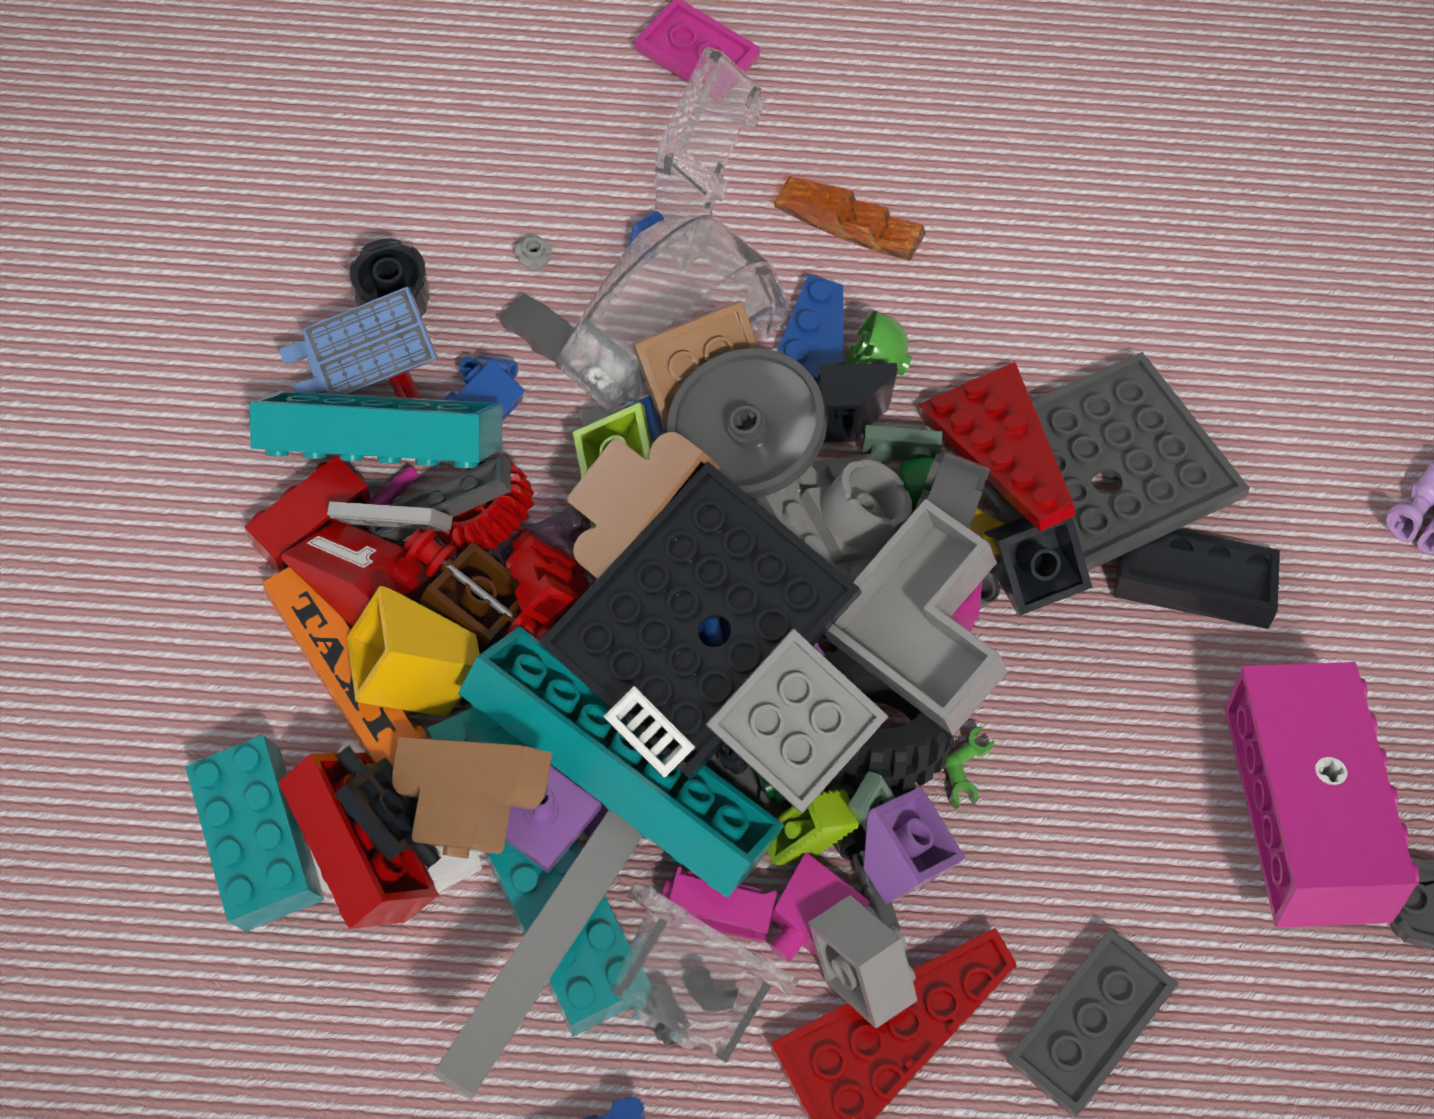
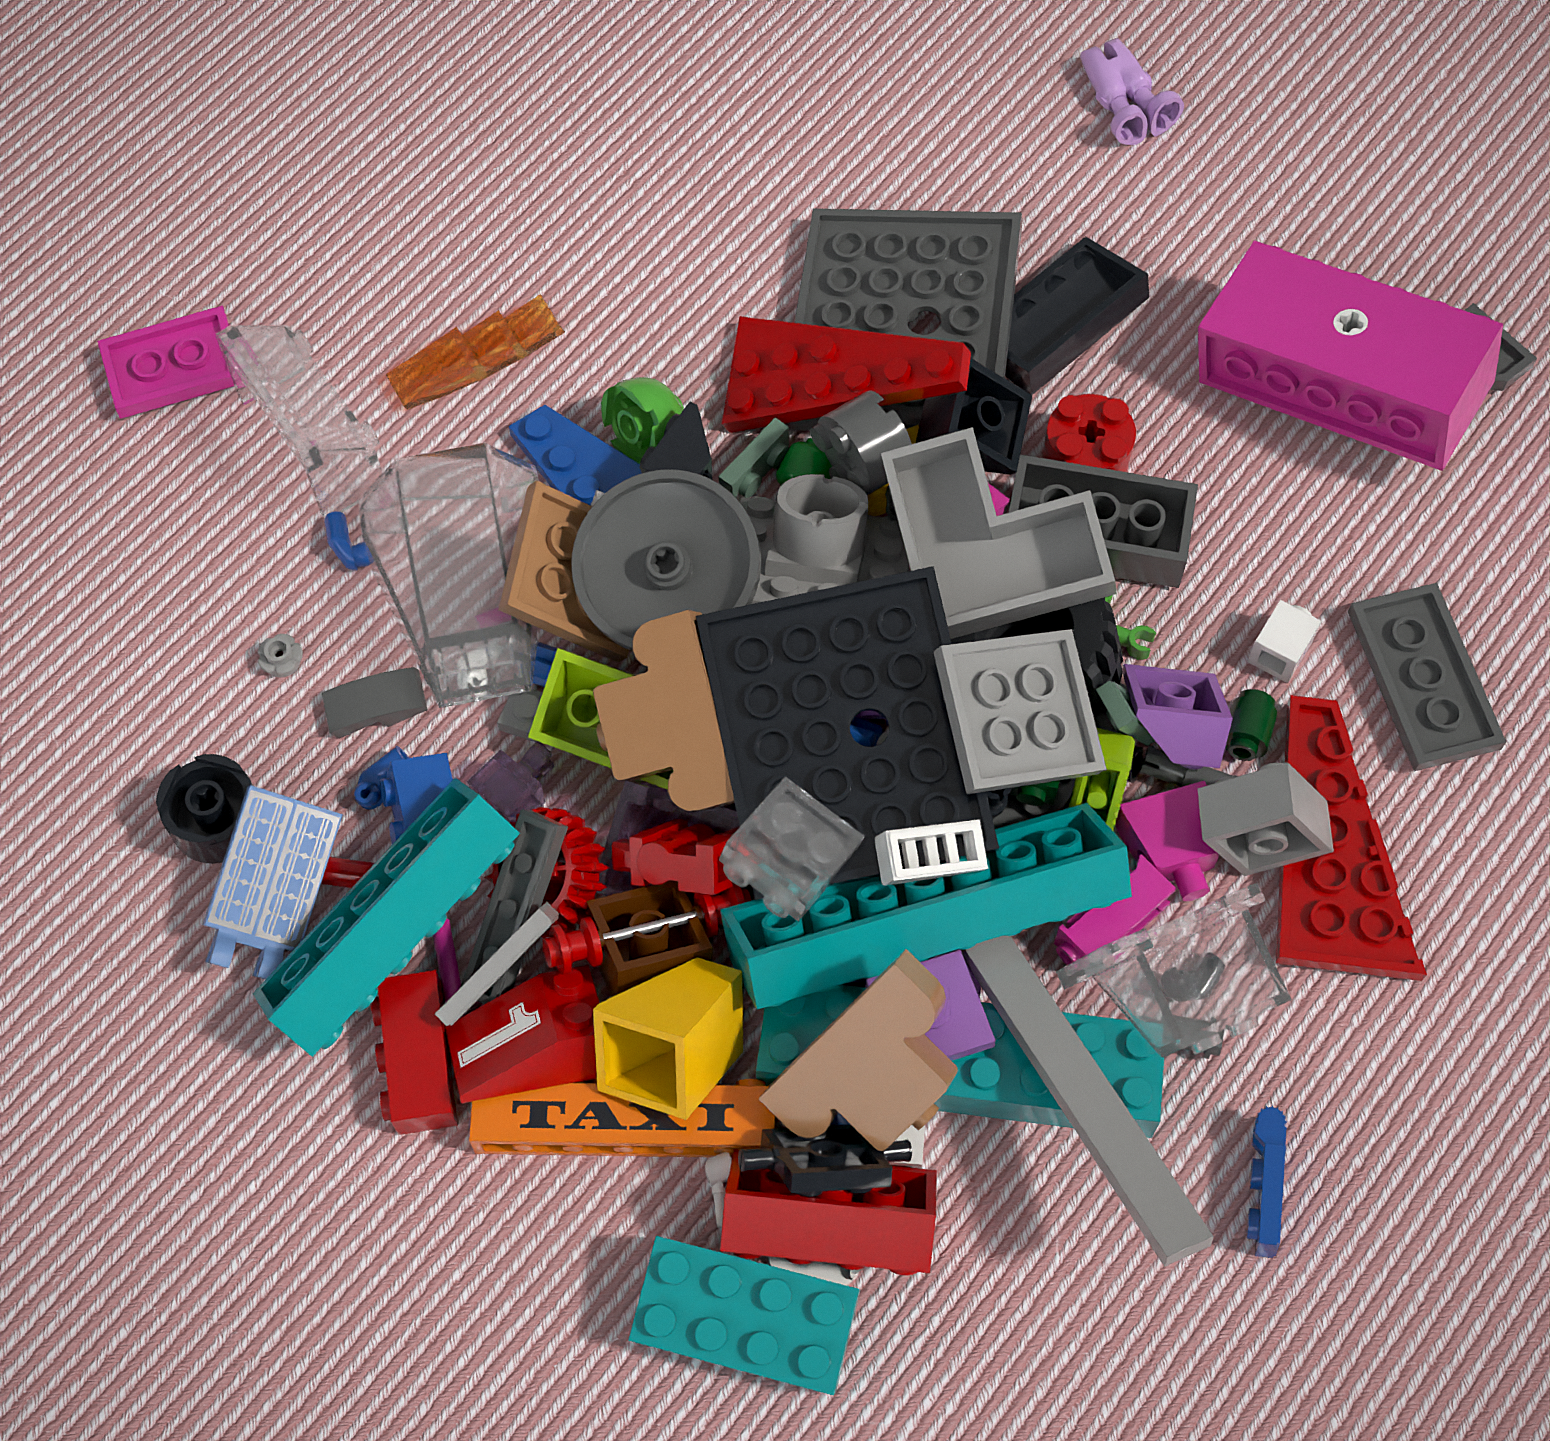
camera: 50 degrees left, 0 degrees up
none -> clear purple brick [467,741,555,823]
none -> clear plate [719,776,865,921]
none -> dark grey brick [1009,455,1198,588]
none -> red brick [1042,394,1136,472]
none -> dark green brick [1225,689,1277,761]
none -> white brick [1247,600,1322,683]

